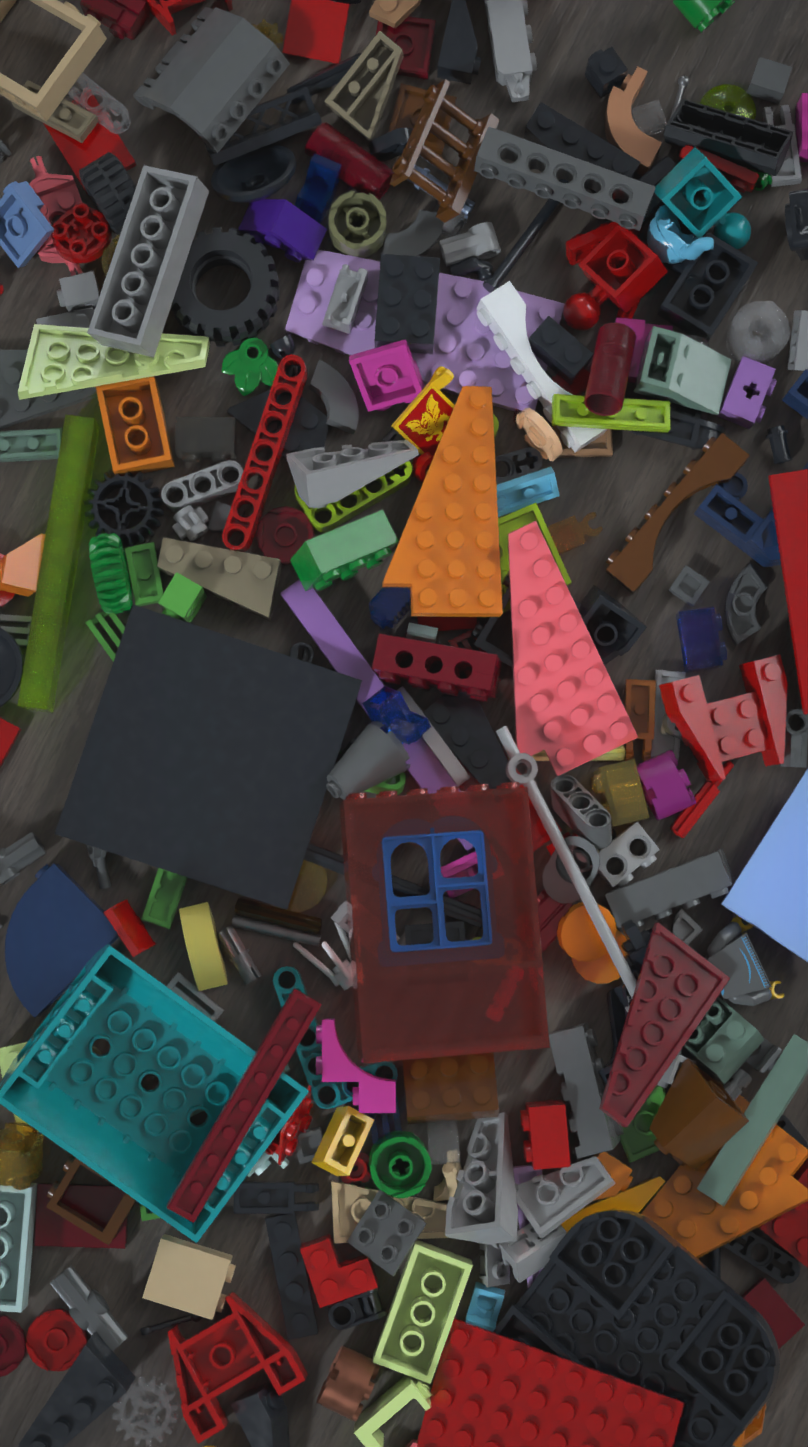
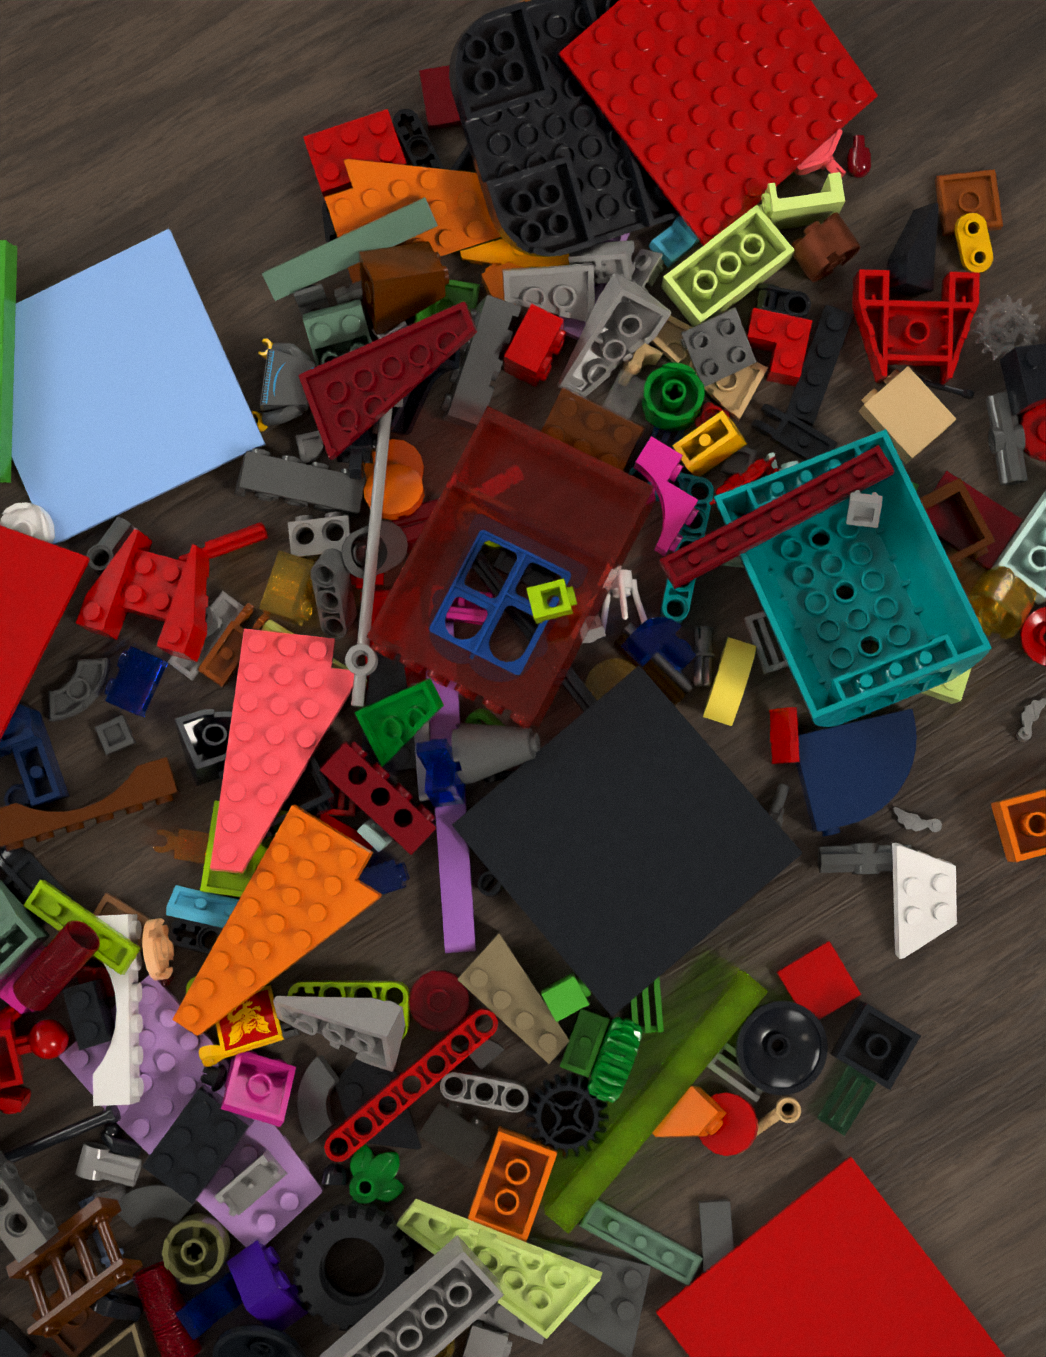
camera: 145 degrees left, 0 degrees up
bright green plate [141,868,188,929] -> none
light grey gear [172,505,209,542] -> none
brick [290,510,399,591] -> none
red tile [412,452,434,482] -> none
magenta brick [633,749,696,821] -> none
none -> black piece [200,1065,227,1092]
none -> green wing [354,678,444,766]
none -> lime brick [527,579,577,624]
none -> clear blue brick [621,617,696,673]
none -> light grey tile [846,490,883,528]

